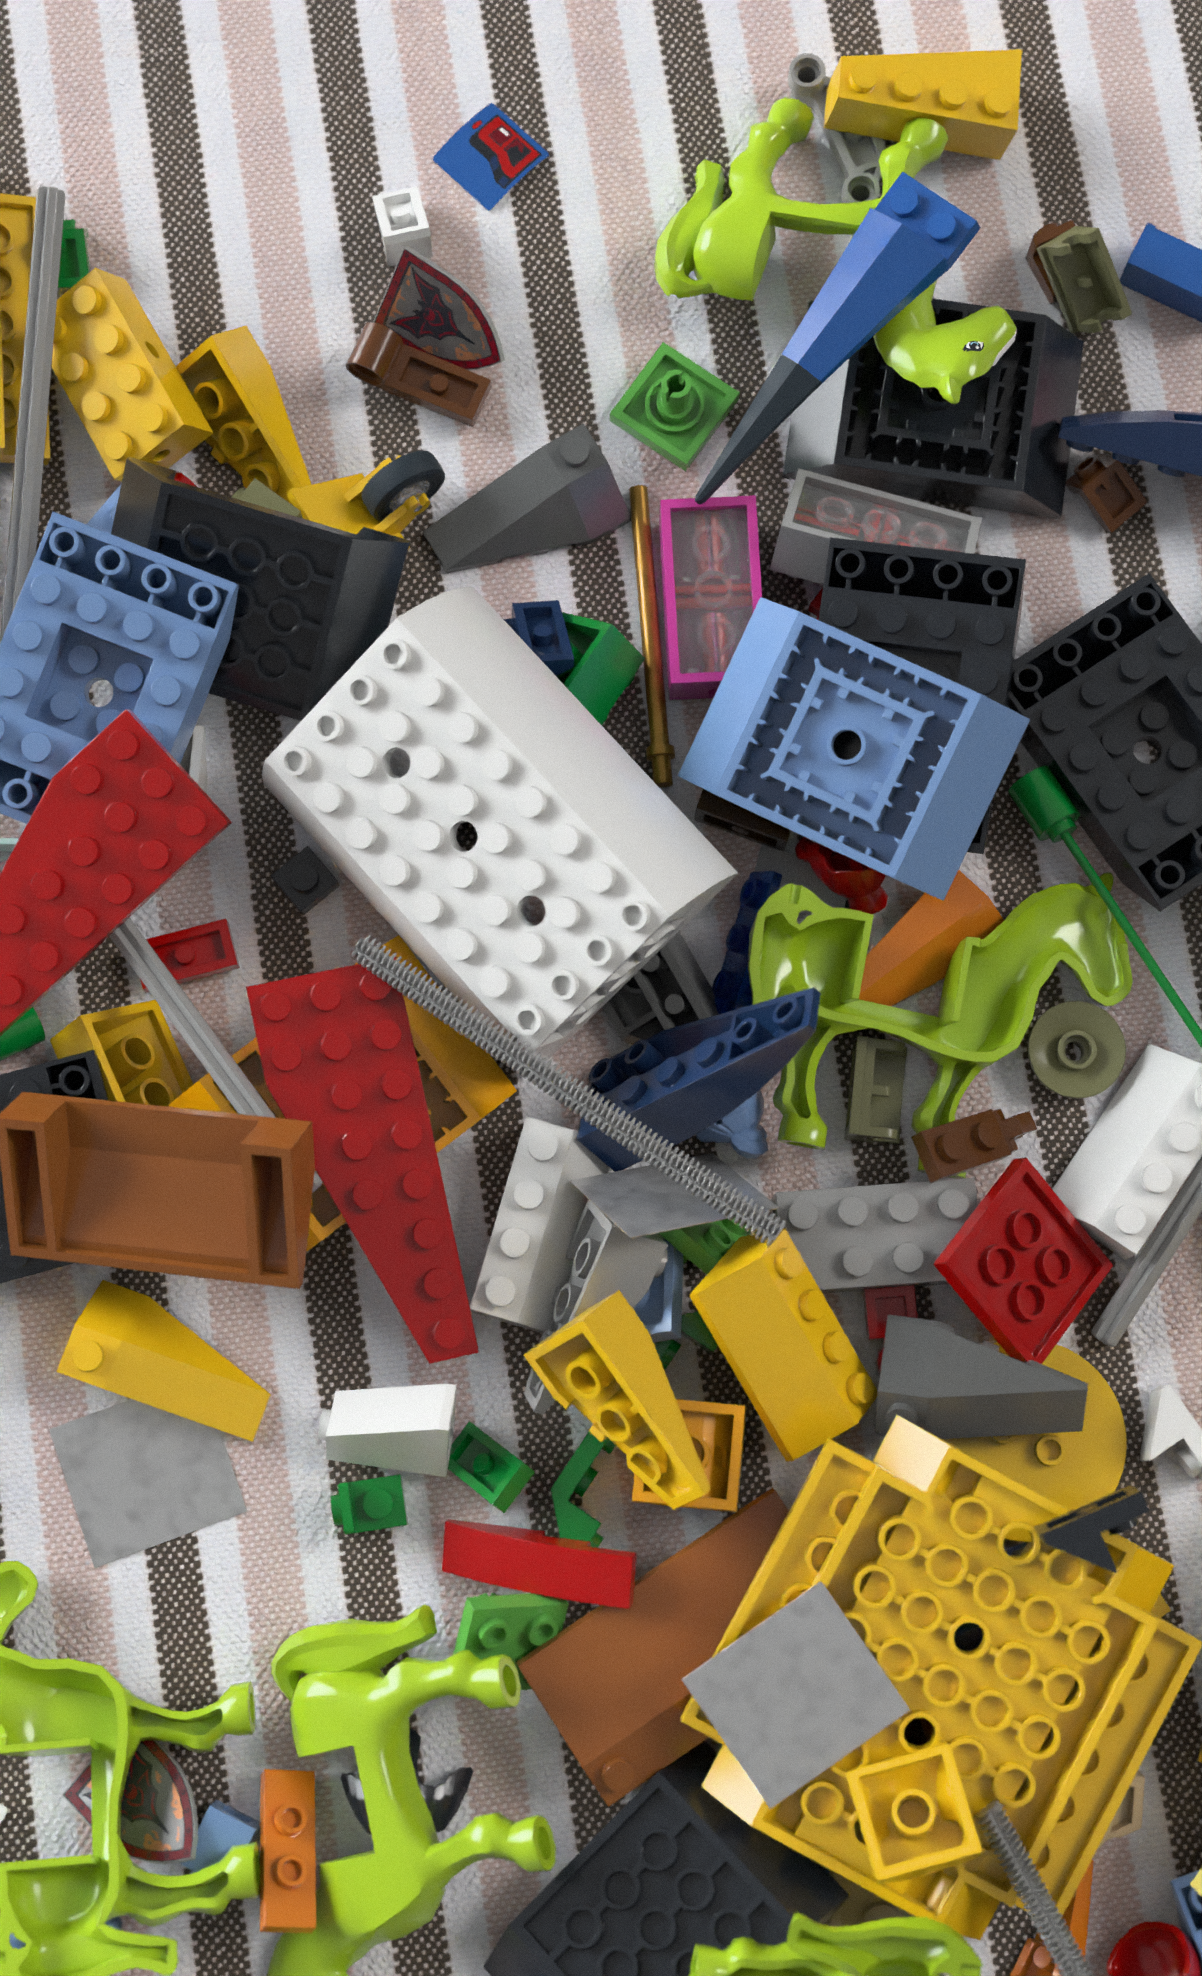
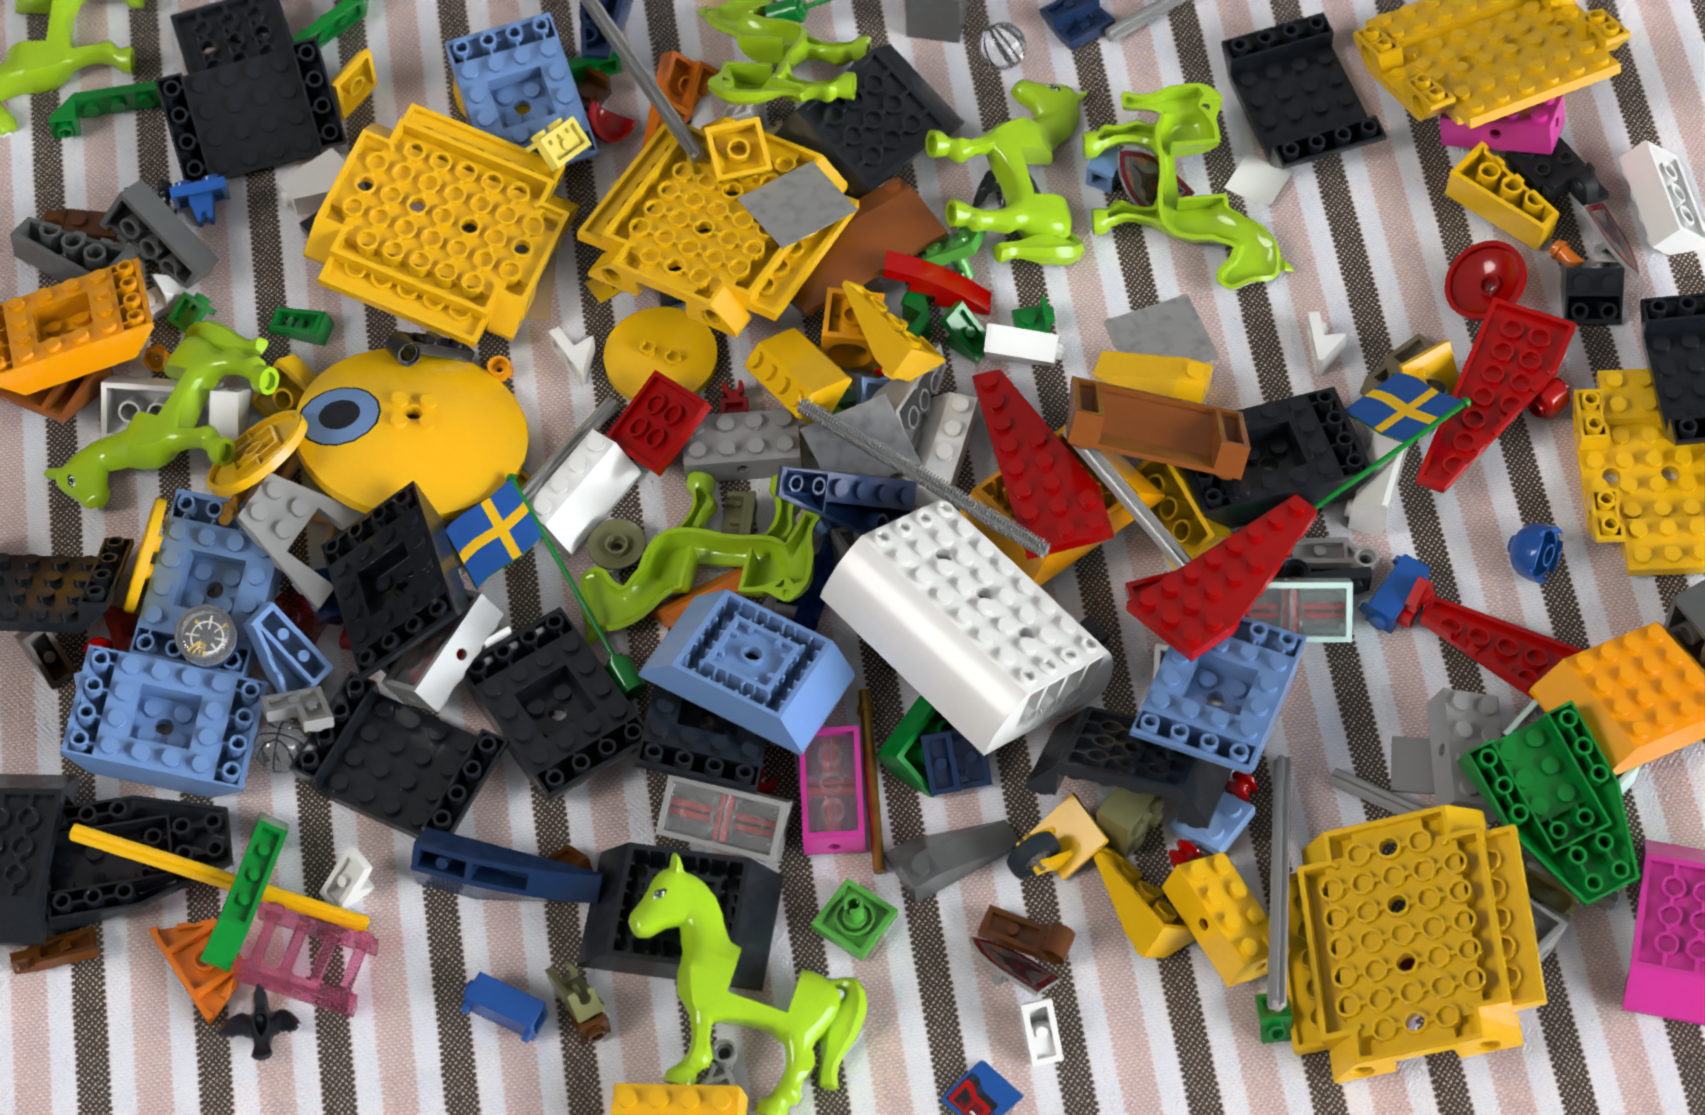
camera: 175 degrees left, 20 degrees down
orange plate [260,1769,316,1933] -> none
blue plate [695,172,981,505] -> none
dark grey wedge [875,1315,1088,1439] -> none
reddish brown hinge [911,1109,1037,1183] -> none
black slope [1034,1485,1150,1573] -> none

